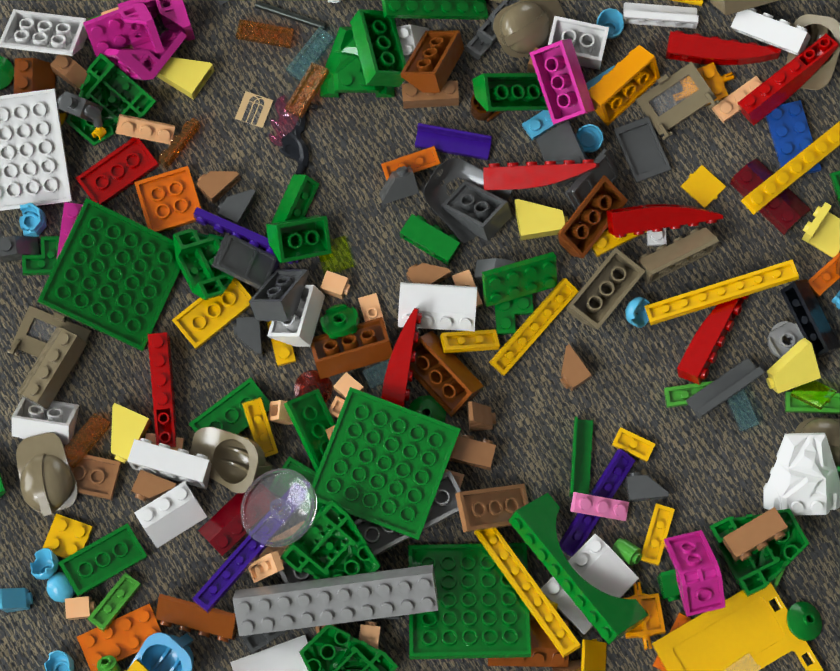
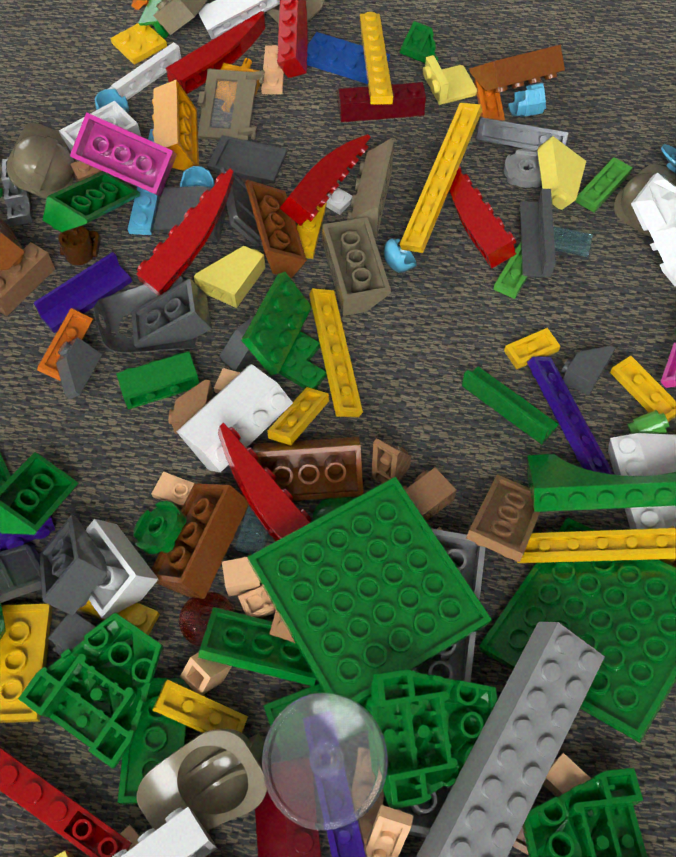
camera: 55 degrees left, 15 degrees down
clear neon green piece [319,236,354,275] -> none
light nougat brick [320,270,351,299] -> none
medium nougat slope [560,344,592,391] -> none
bright pink plate [570,492,629,521] -> none
yellow piece [681,165,726,208] -> none
clear neon green piece [790,380,837,410] -> none
none -> green wedge [18,612,163,769]

